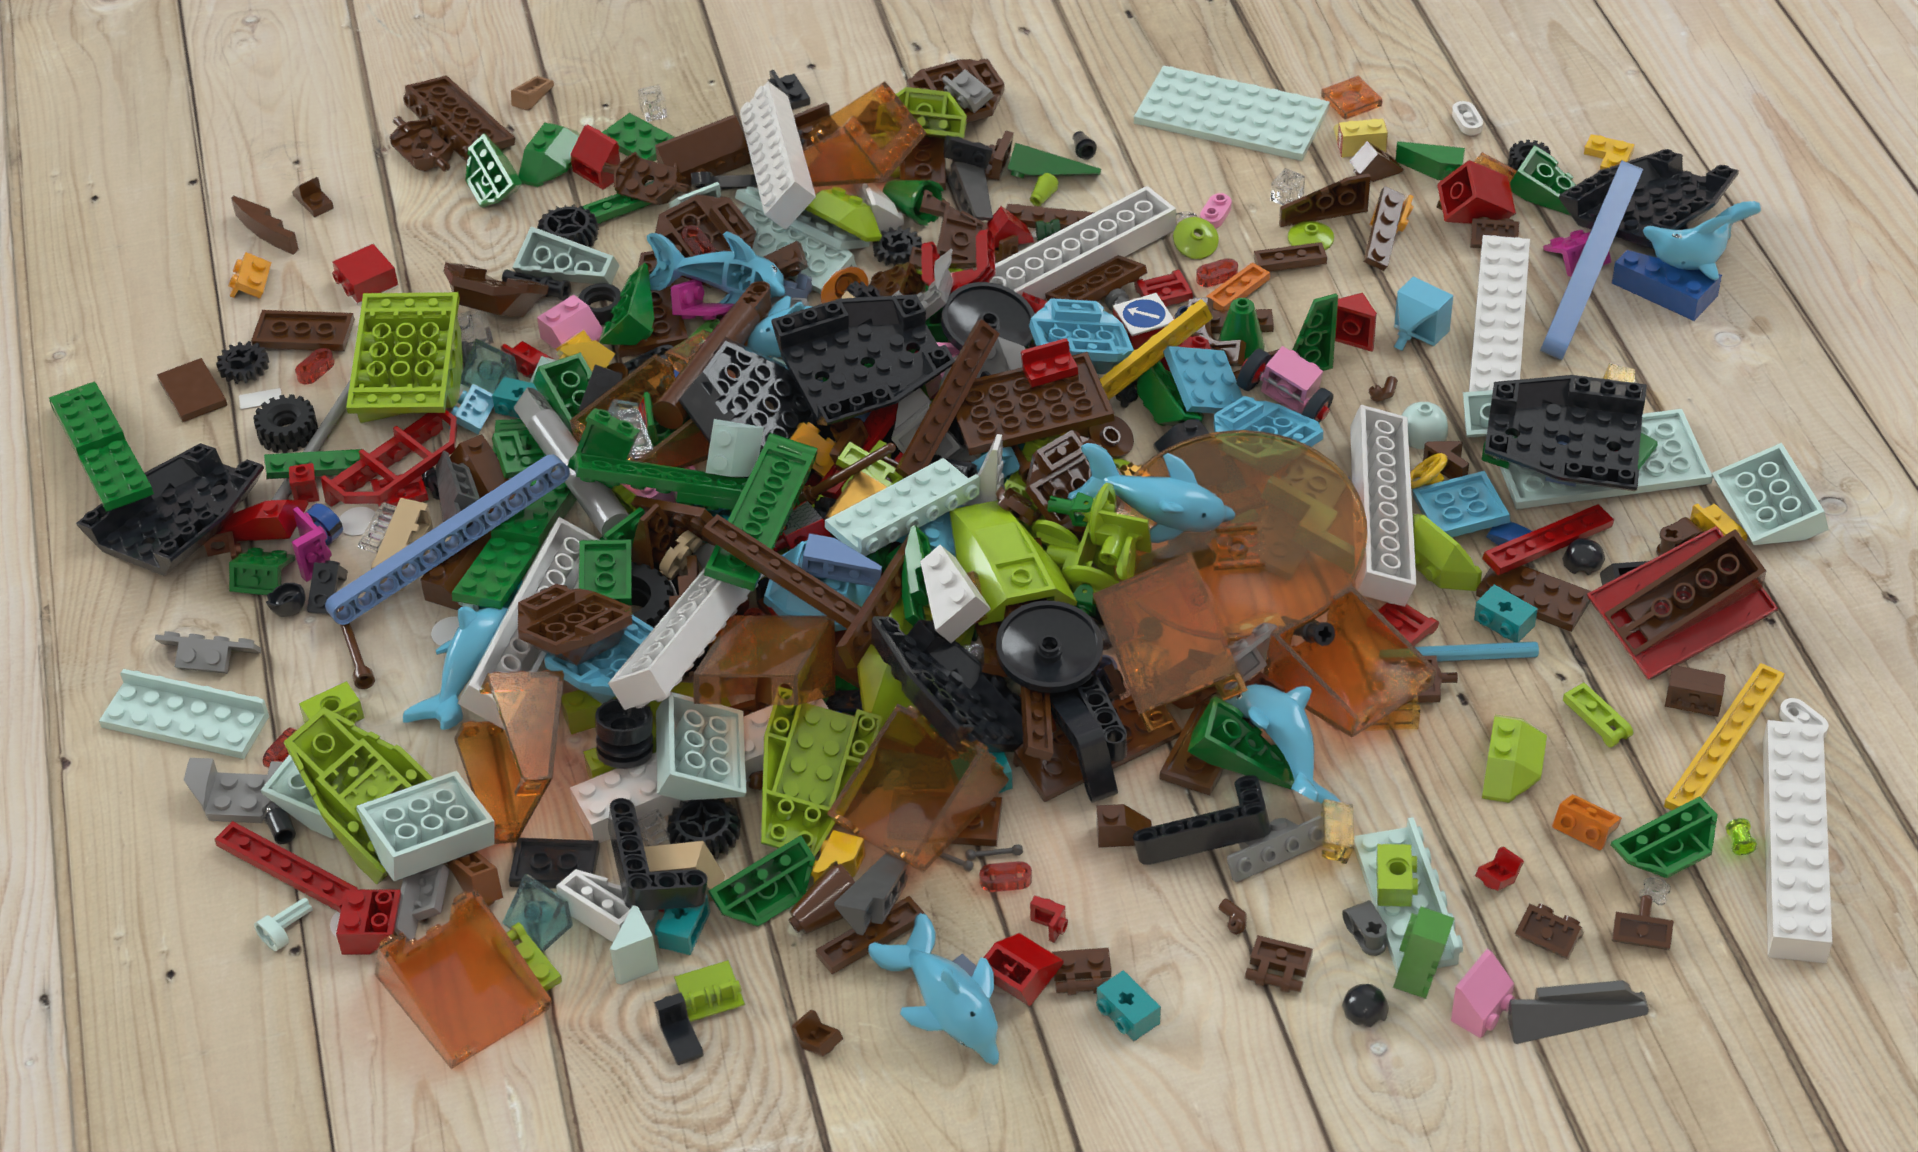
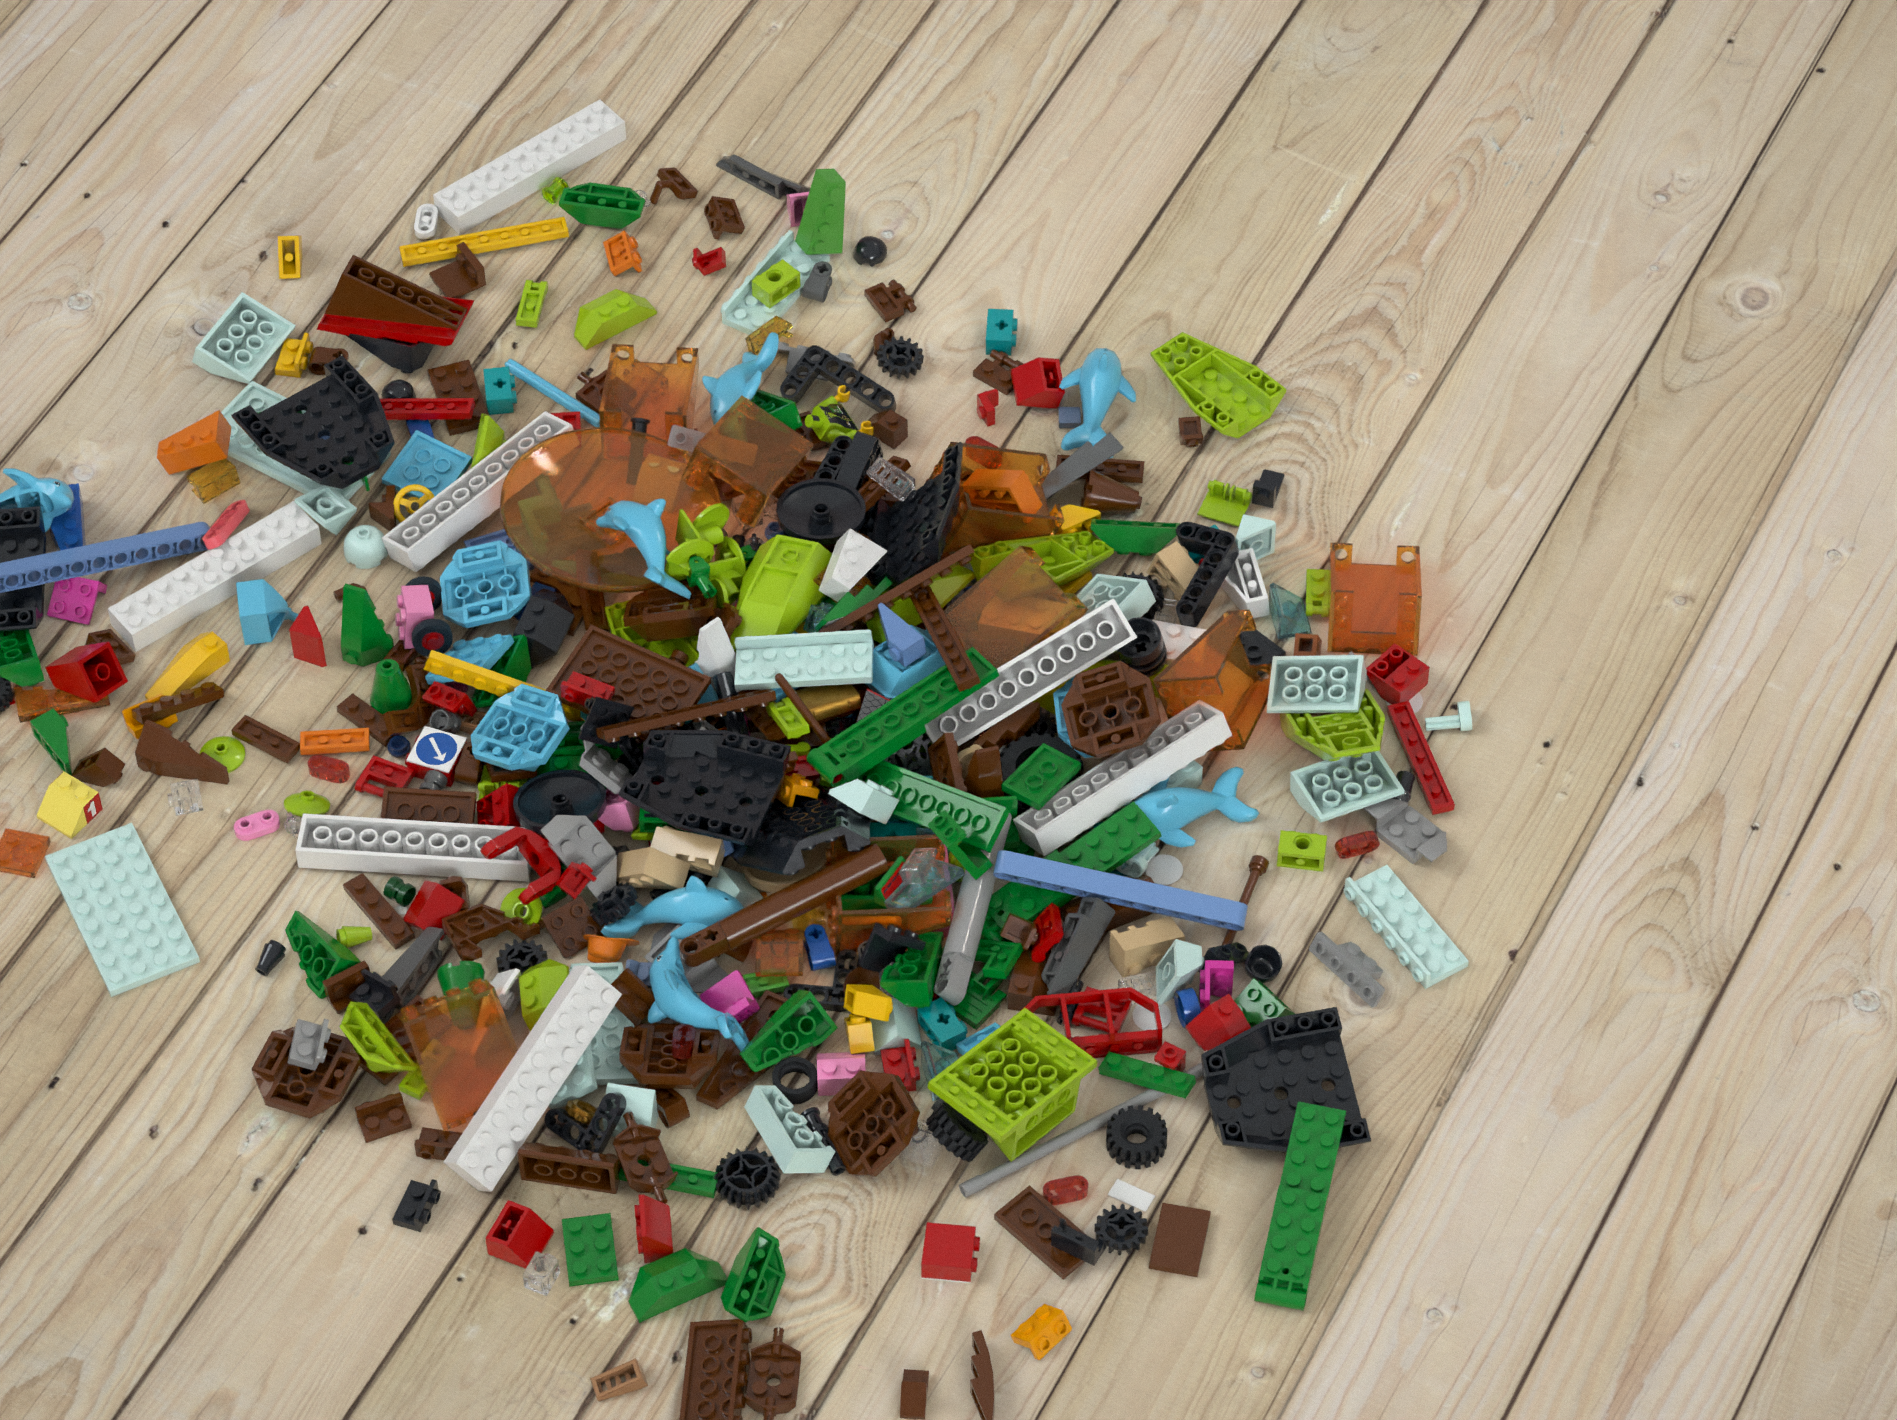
camera: 140 degrees left, 5 degrees up
none -> yellow wedge [145,631,230,699]
none -> orange wedge [157,410,231,475]
none -> coral beam [202,500,250,550]
none -> yellow slope [277,235,302,279]
none -> red slope [485,1200,554,1271]
none -> red bracket [555,862,597,899]
none -> pearl gold gear [565,1099,602,1125]
none -> black hinge [578,697,634,749]
none -> torso [805,385,873,443]
none -> clear slope [866,456,916,502]
none -> black gear [877,336,924,379]
none -> orange wedge [962,469,1043,522]
none -> reddish brown bracket [1000,913,1039,950]
none -> red plate [1031,903,1064,963]
none -> black hinge [1051,1218,1106,1266]
none -> lime wedge [1151,332,1286,439]
none -> light aqua slope [1156,939,1204,1005]

